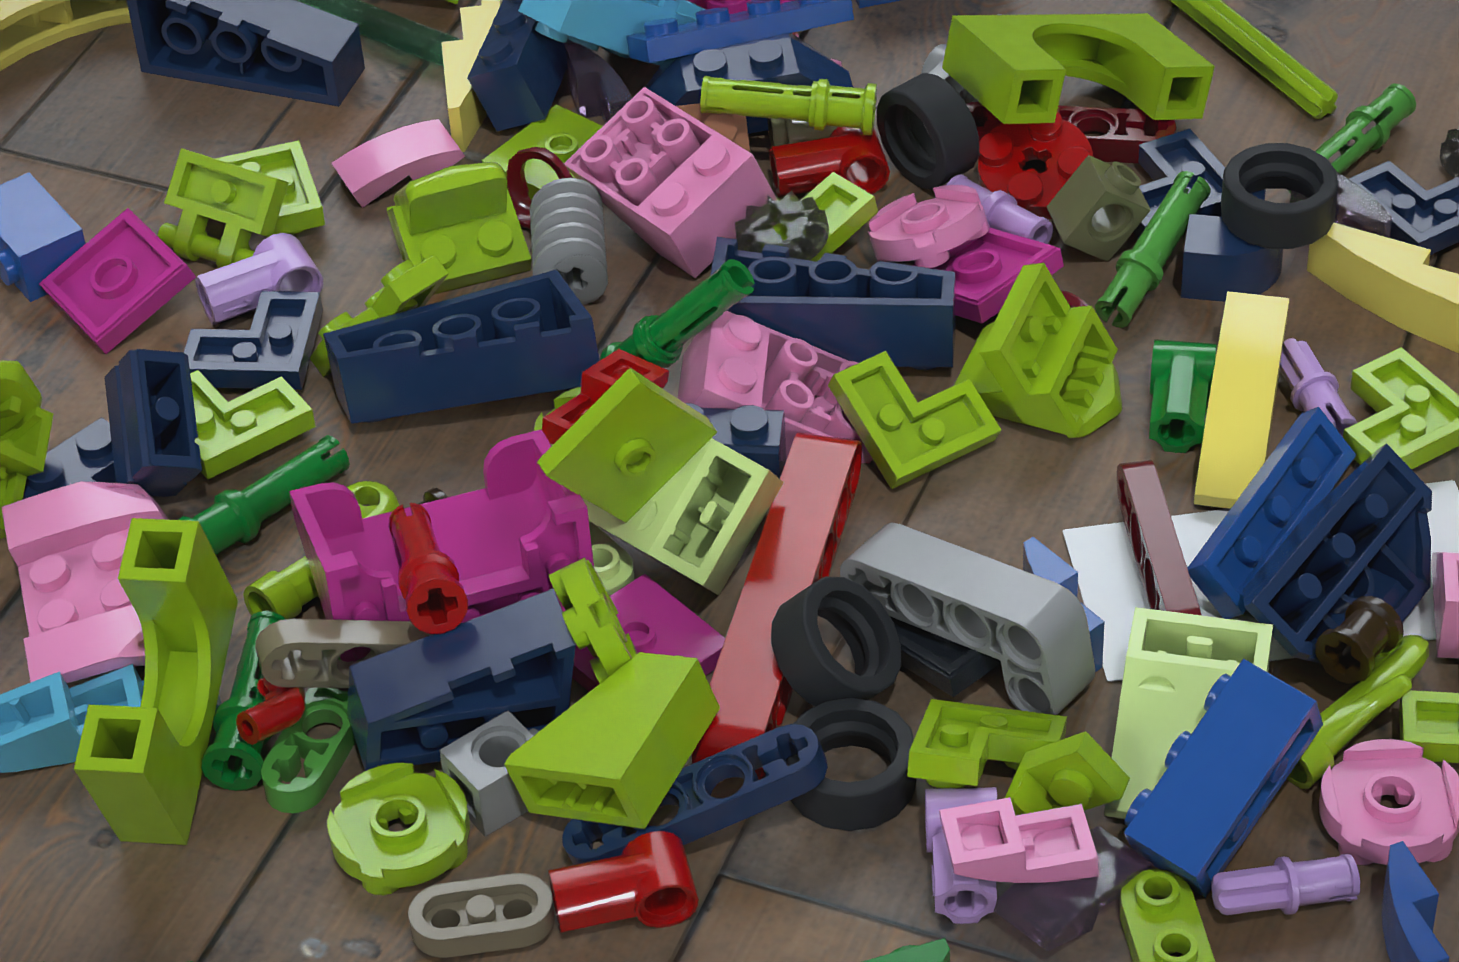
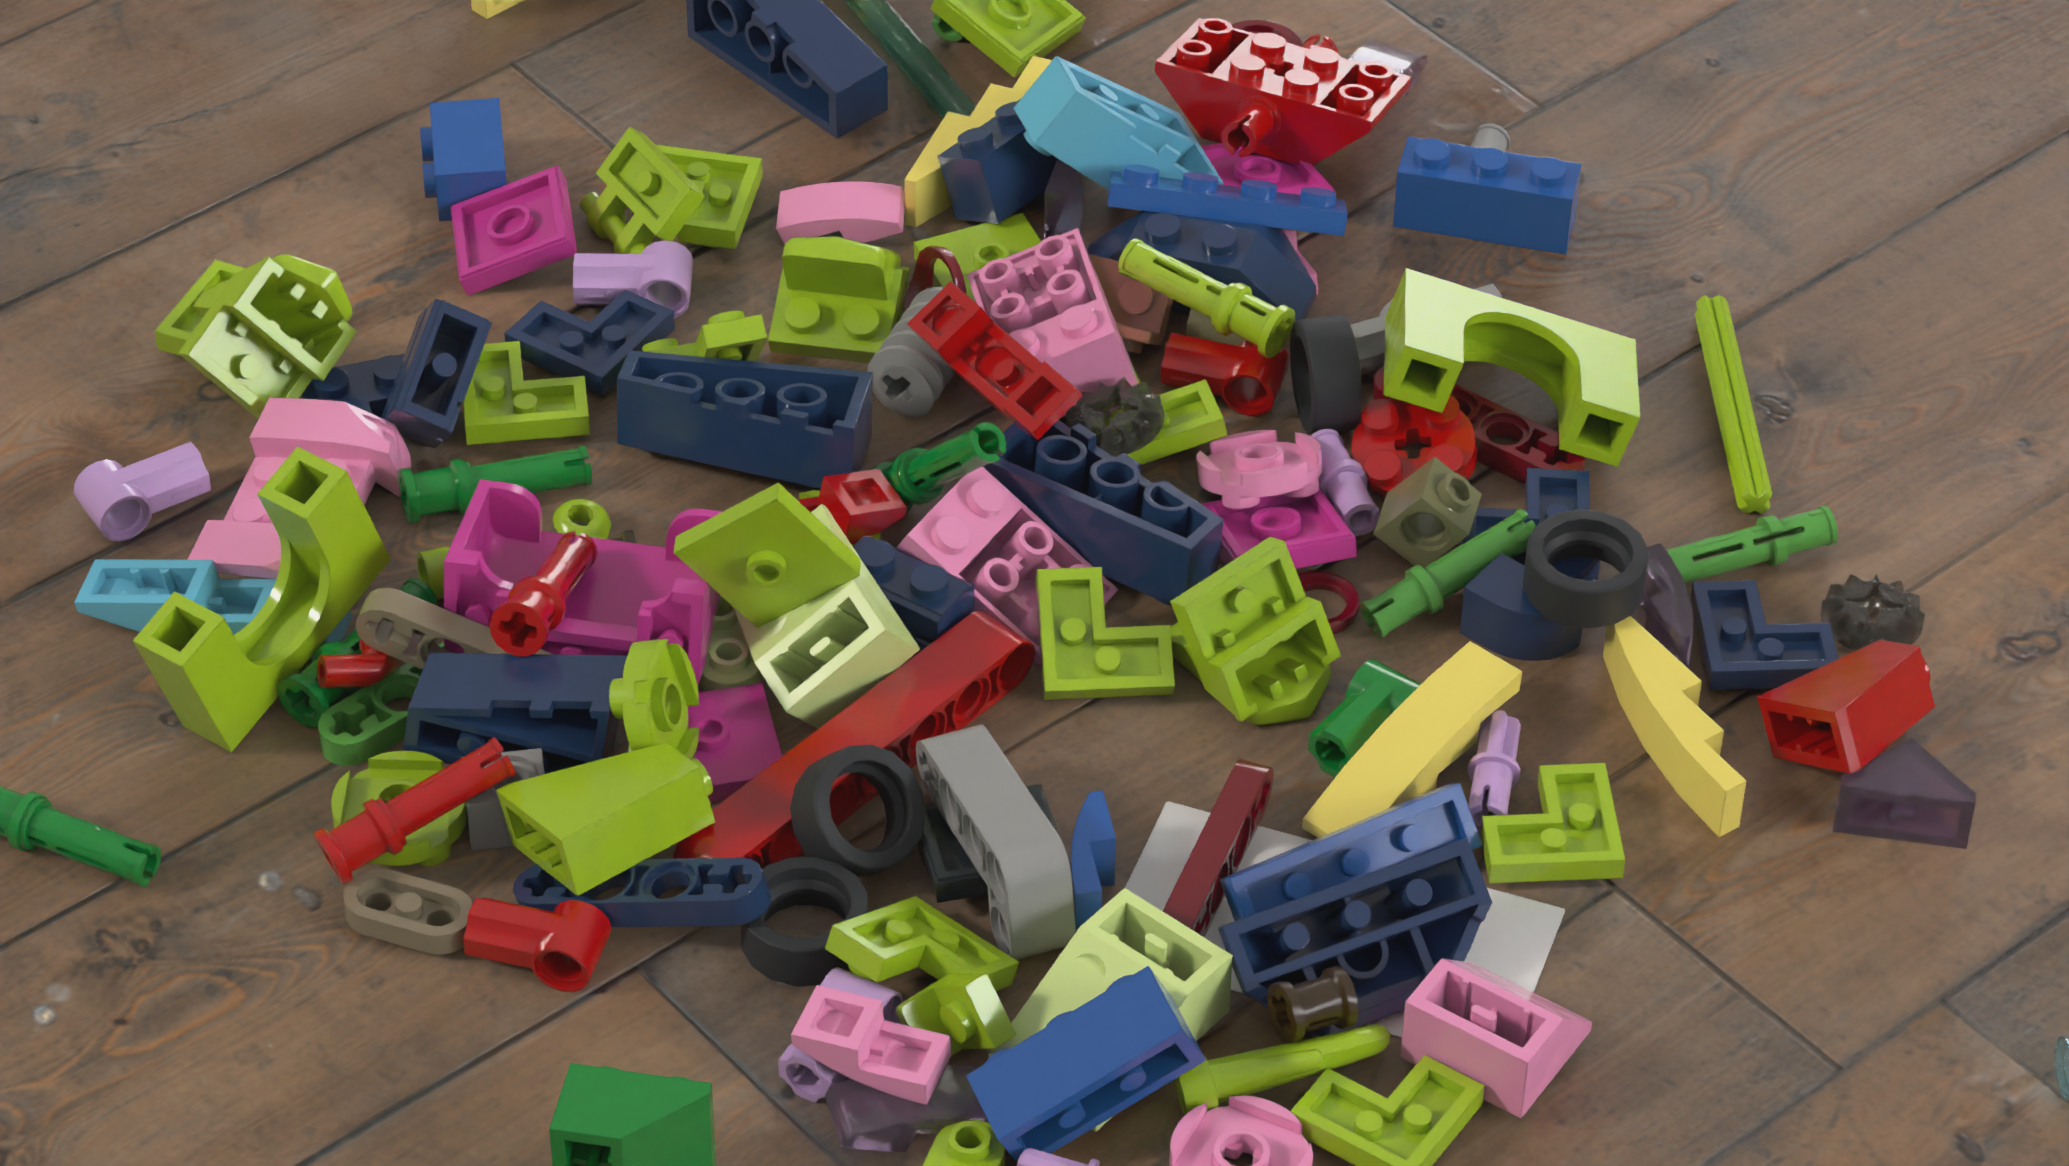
camera: 25 degrees right, 0 degrees up
none -> red pin [313,737,516,885]
none -> red slope [907,281,1083,440]

